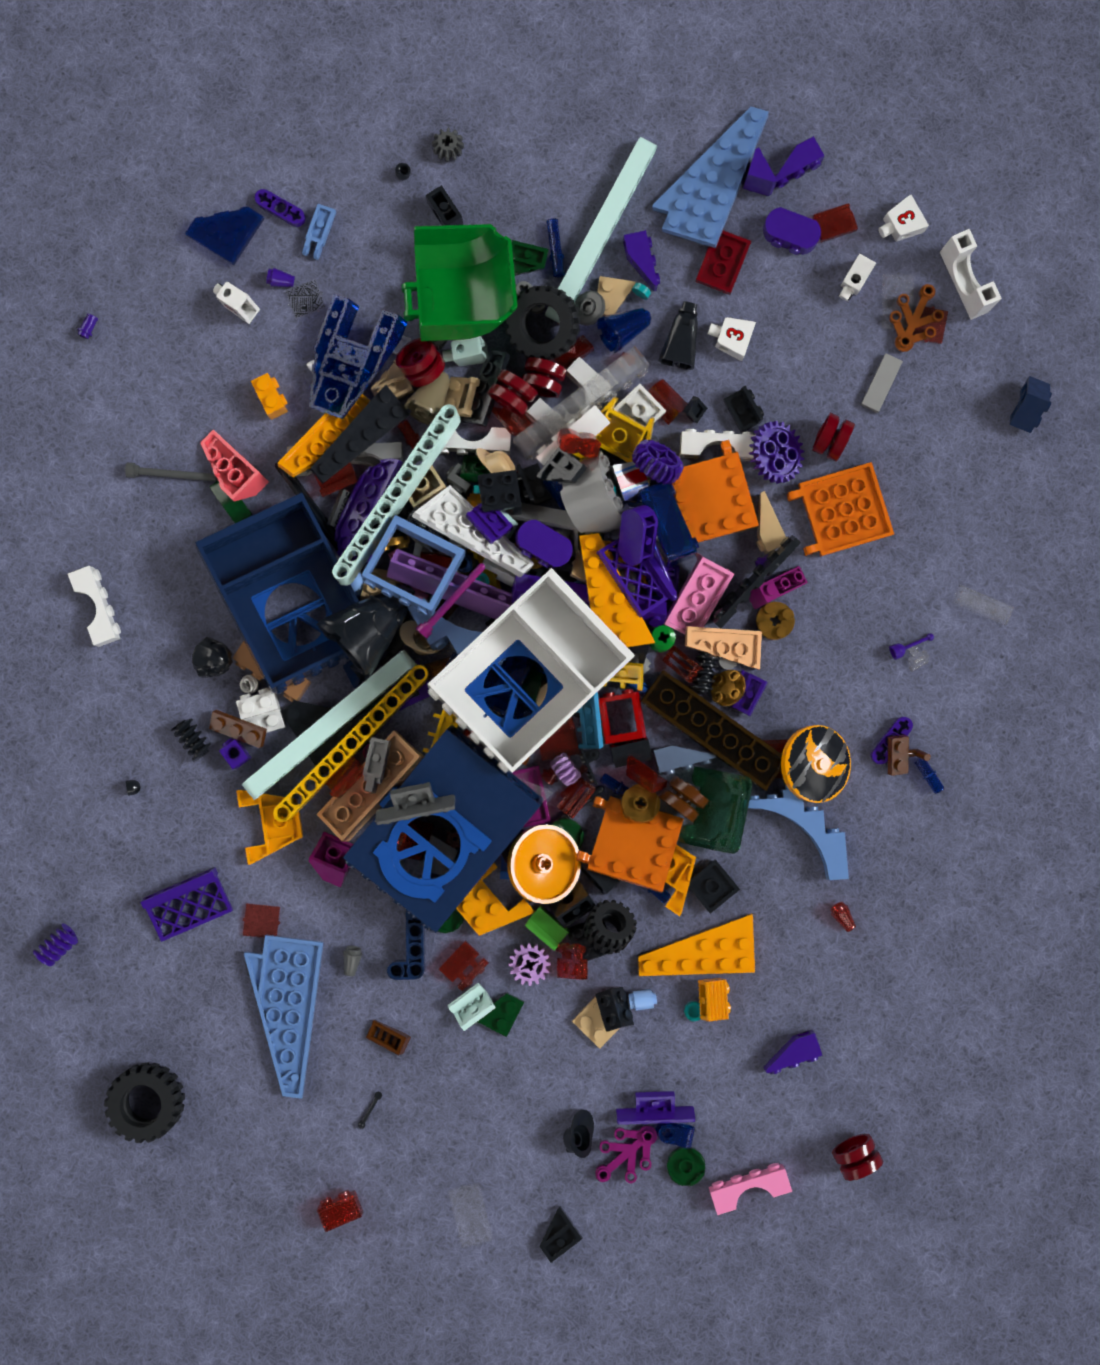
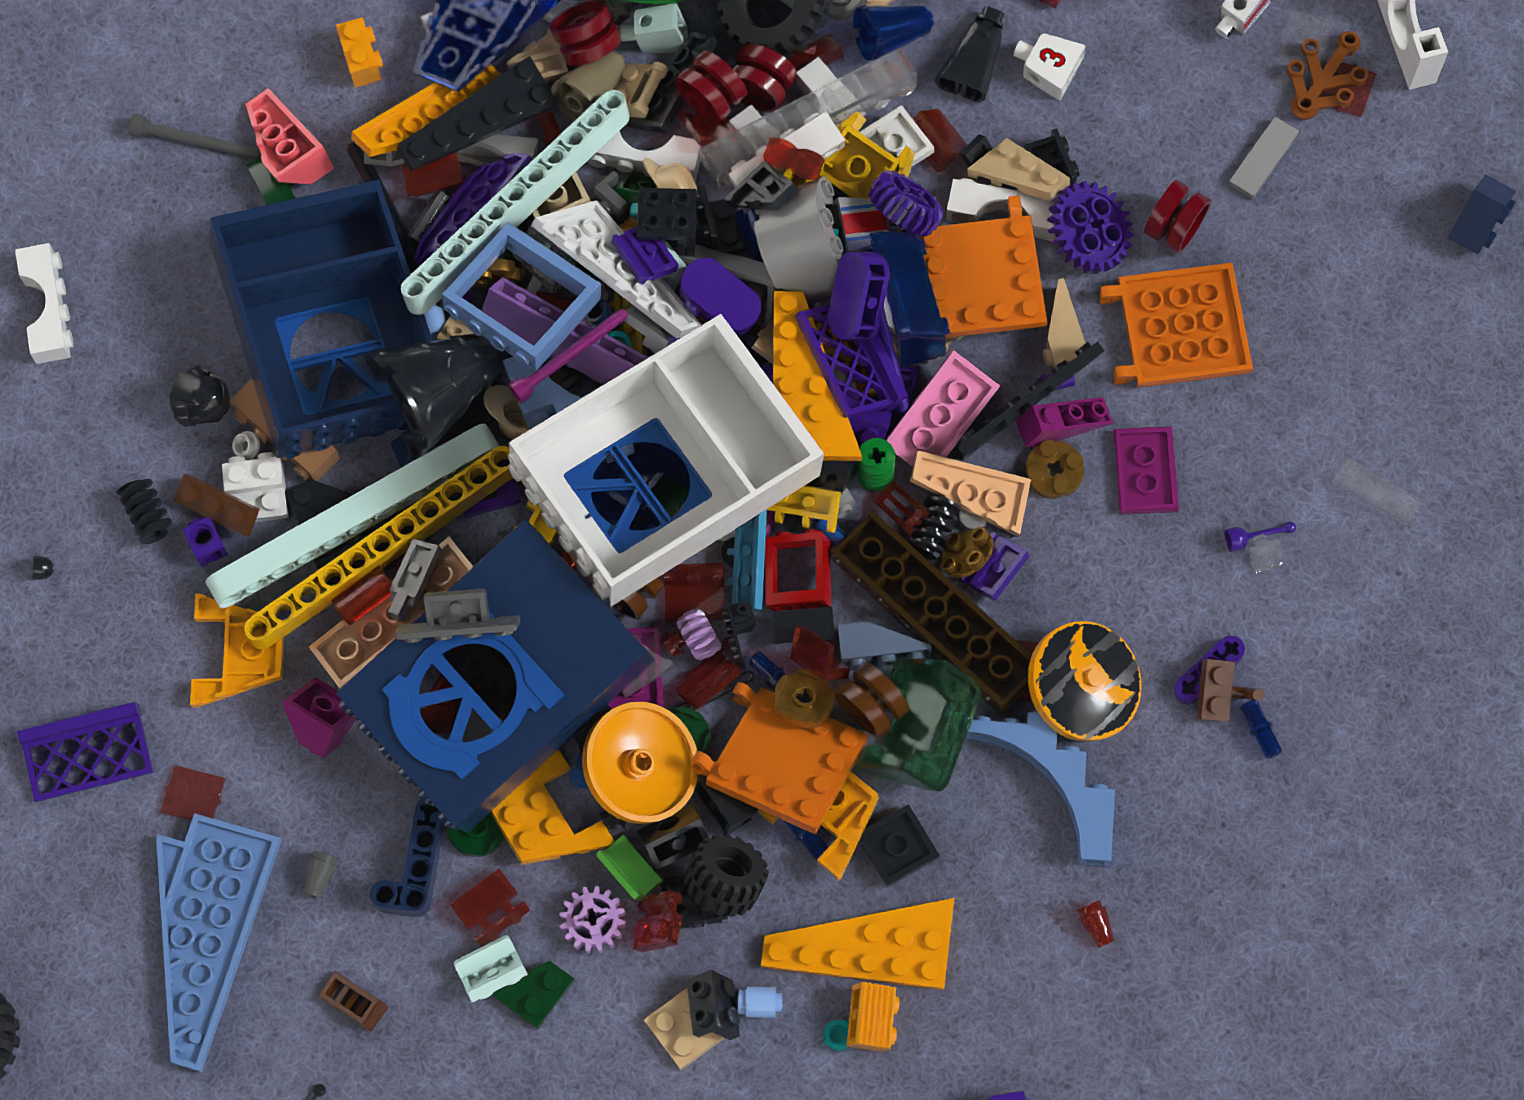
camera: 15 degrees right, 15 degrees down
none -> tan wing [967,138,1070,201]
none -> magenta tile [1113,426,1179,515]

